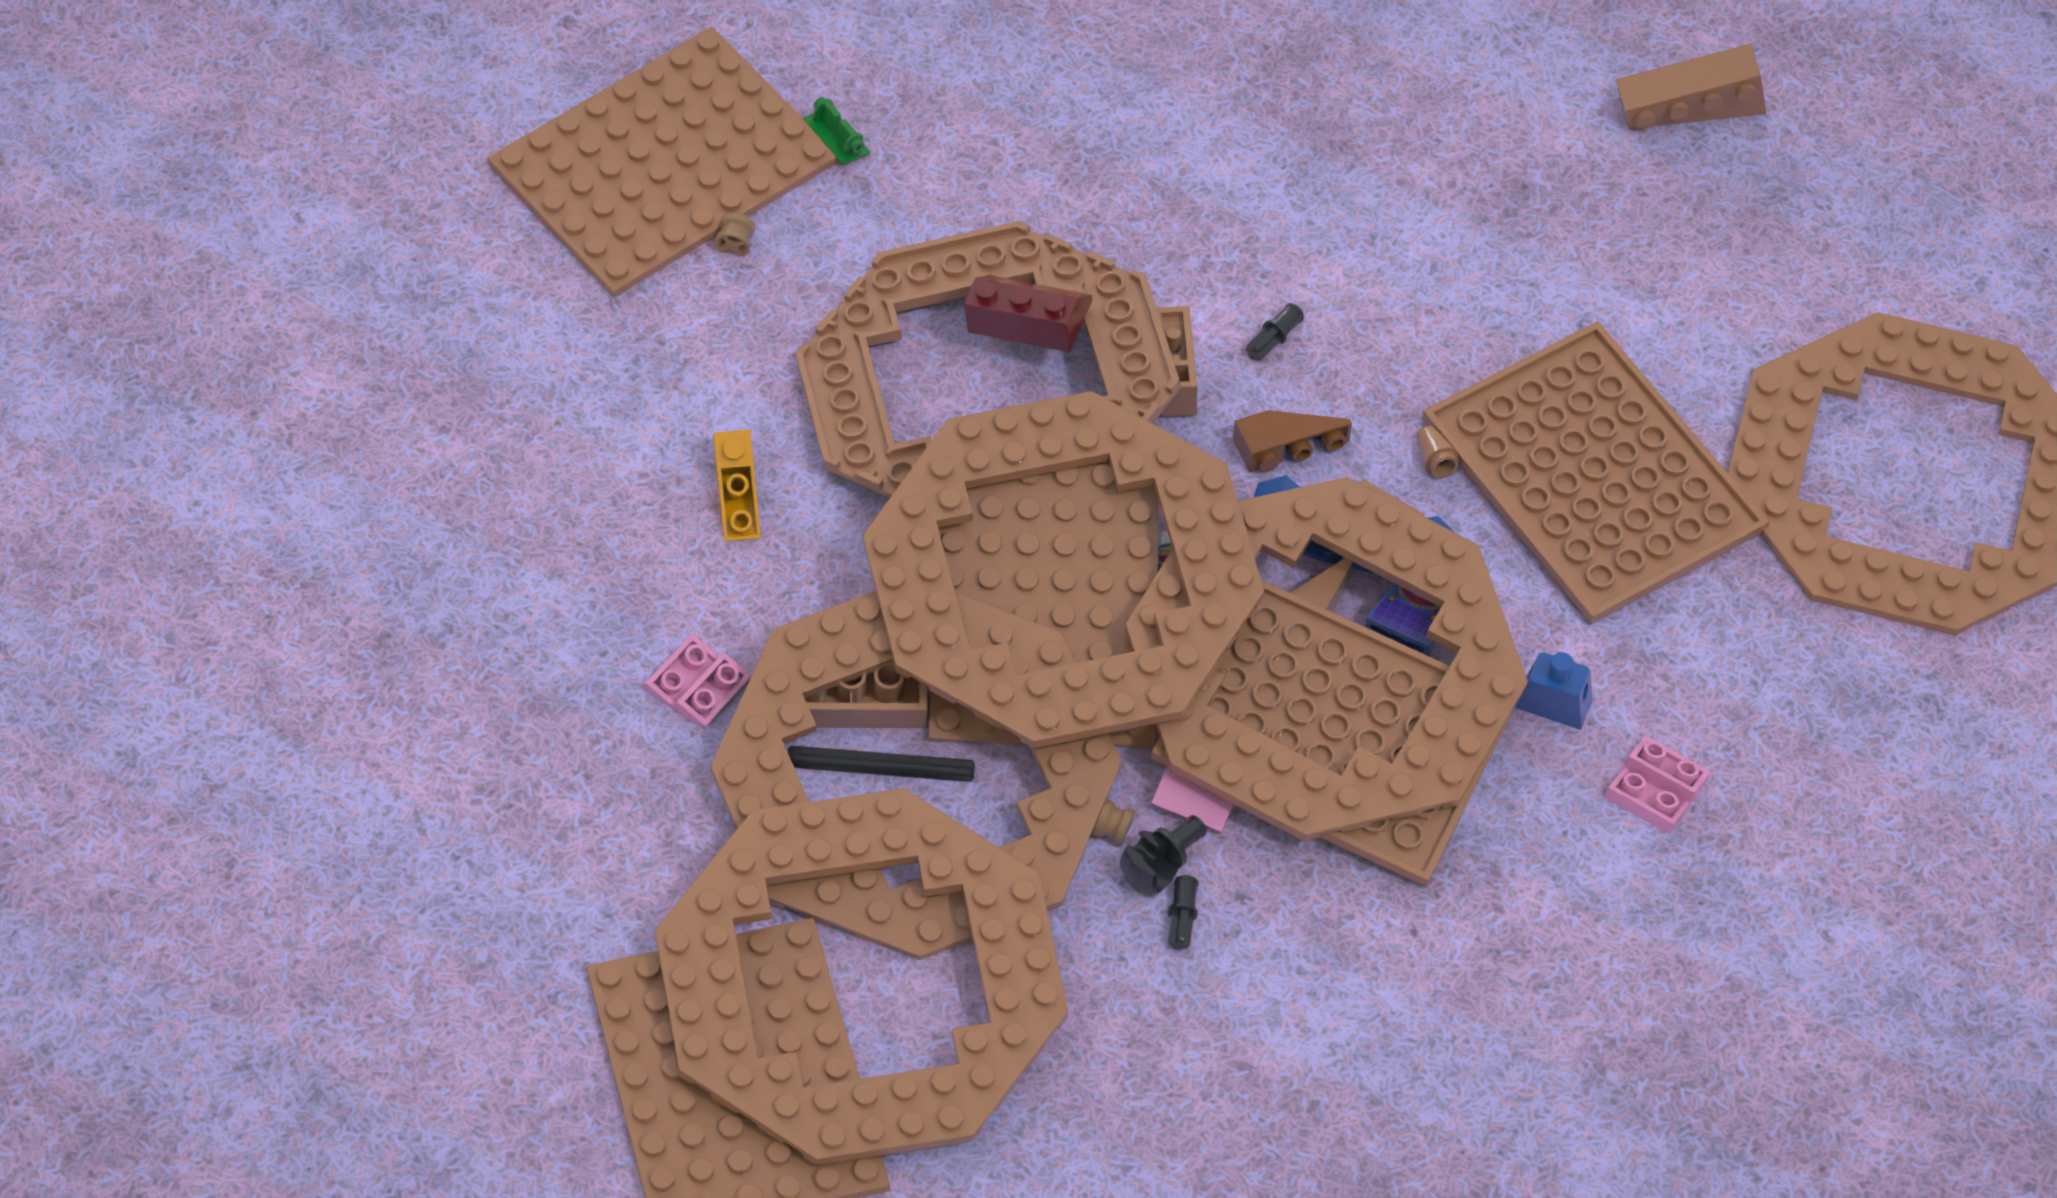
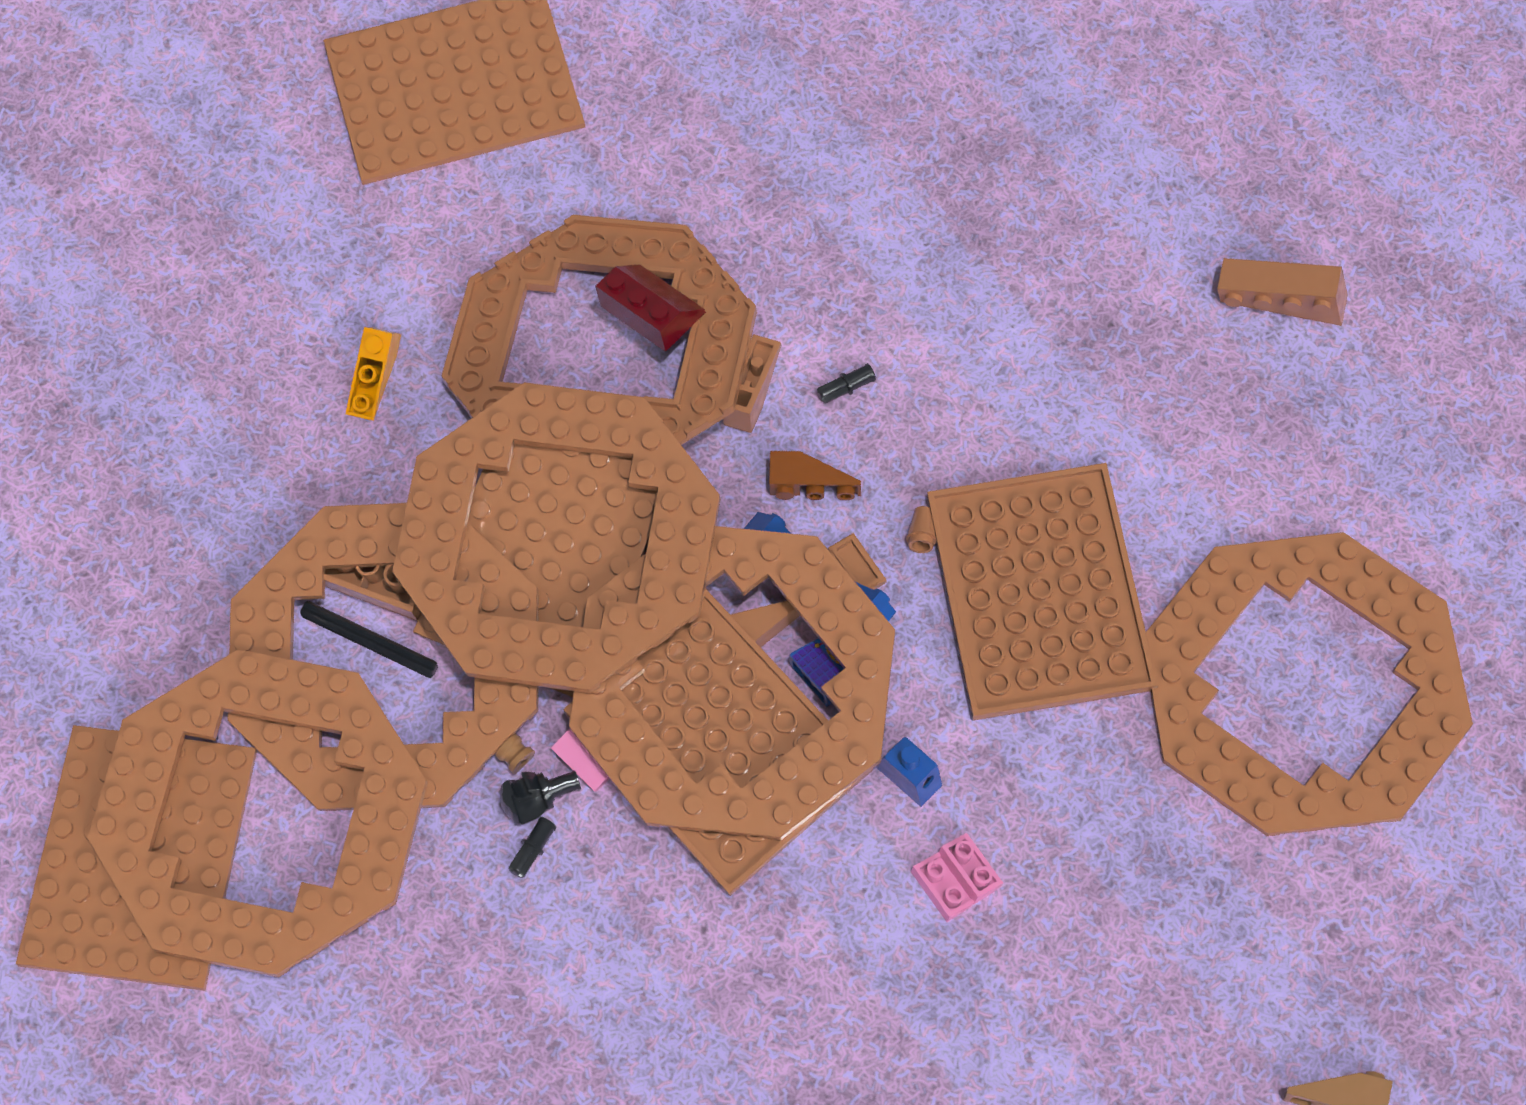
camera: 30 degrees right, 10 degrees up
bright pink slope [643,633,752,729] -> none
medium nougat wheel [715,213,755,256] -> none
green hinge [803,97,871,165] -> none

